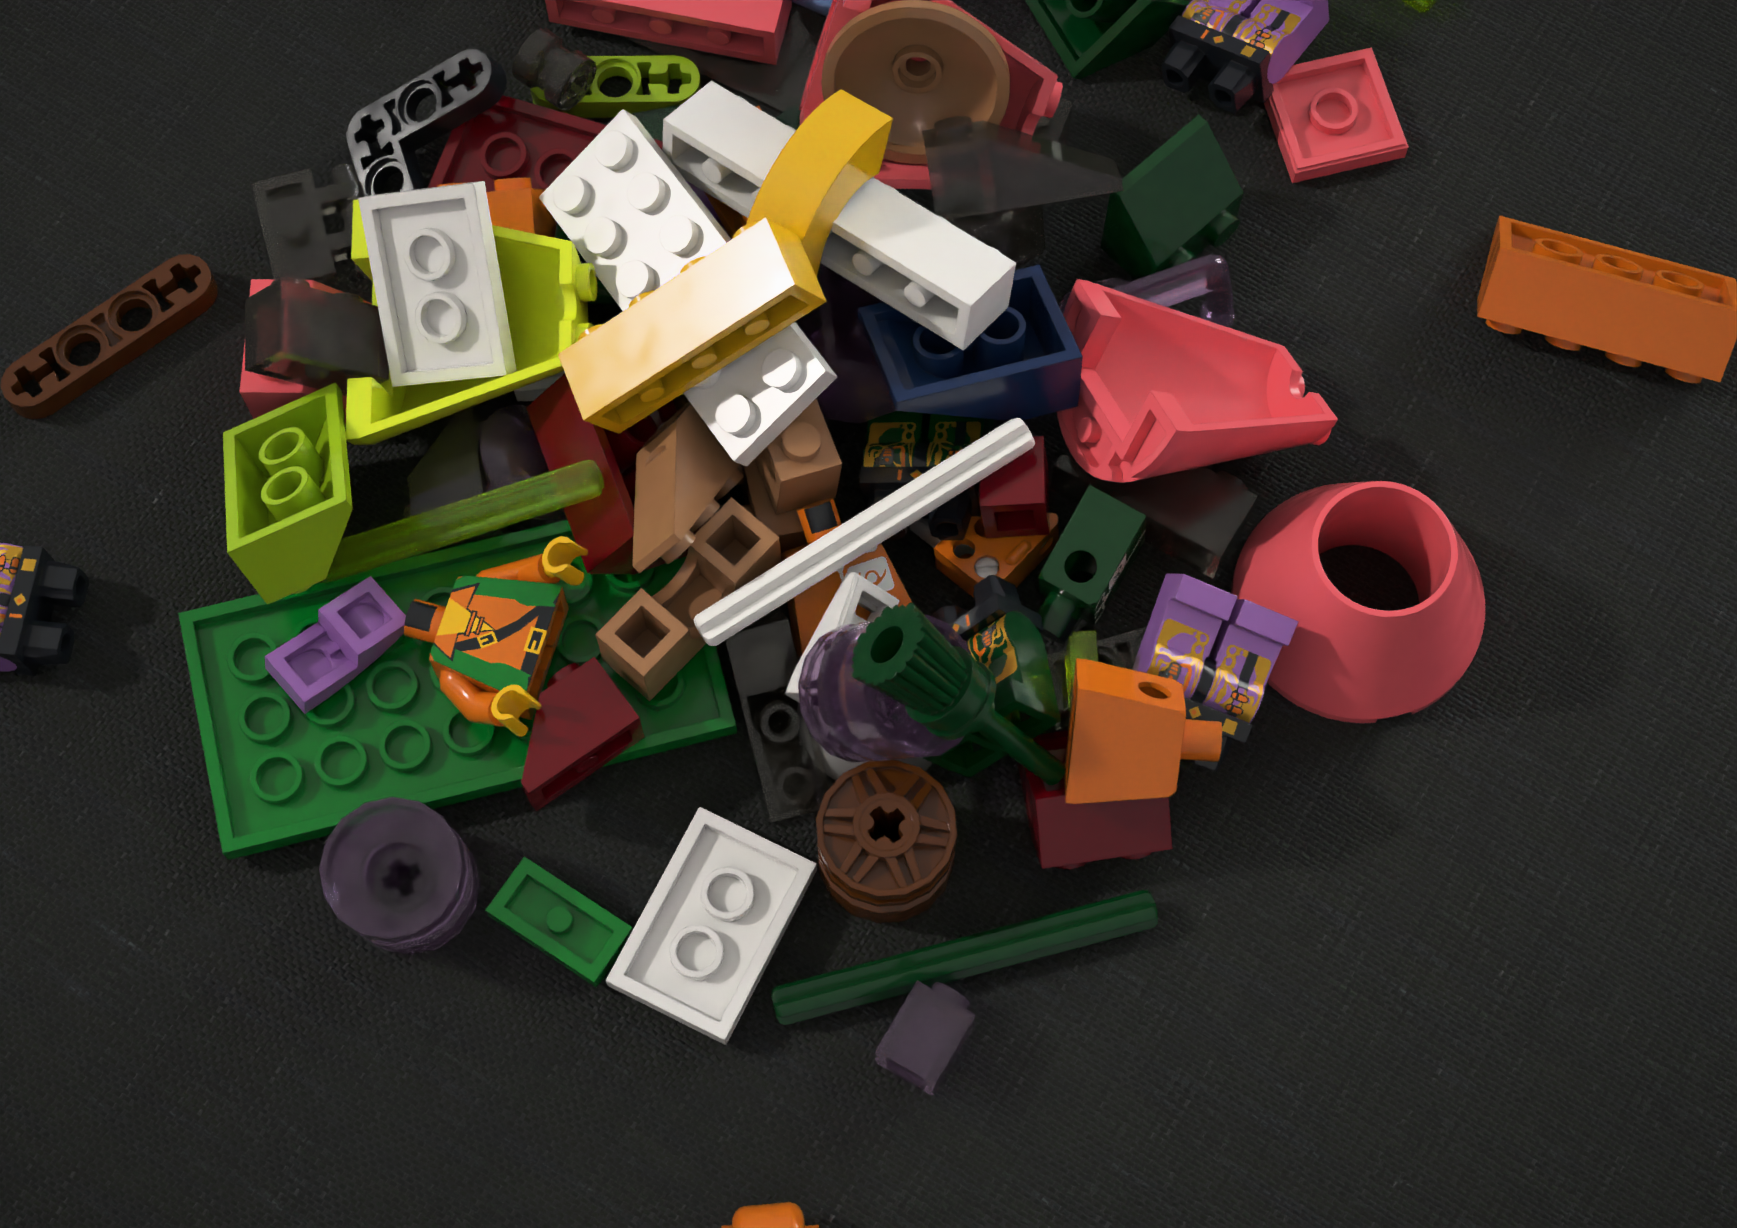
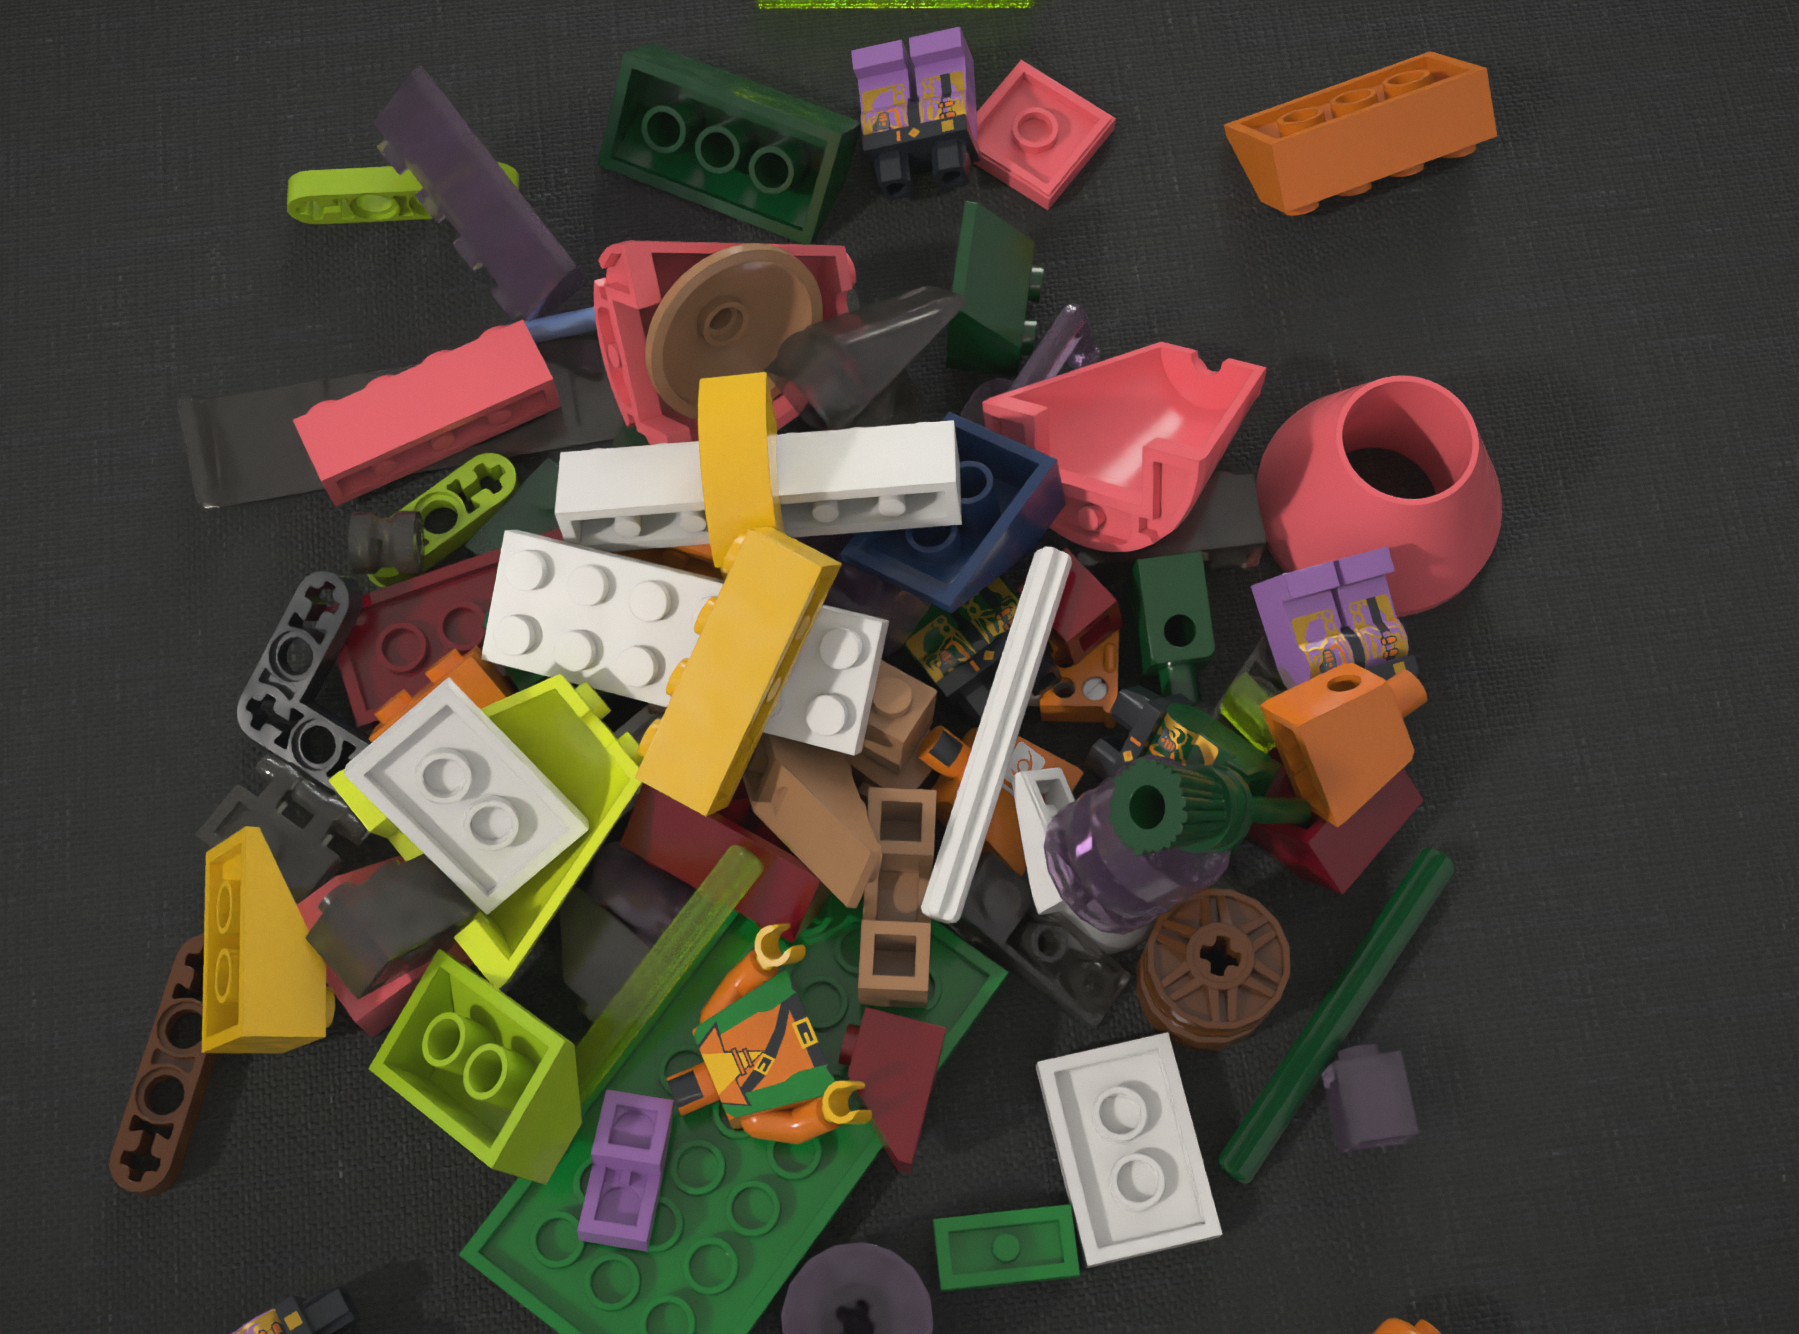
camera: 40 degrees left, 0 degrees up
none -> yellow slope [202,826,335,1054]

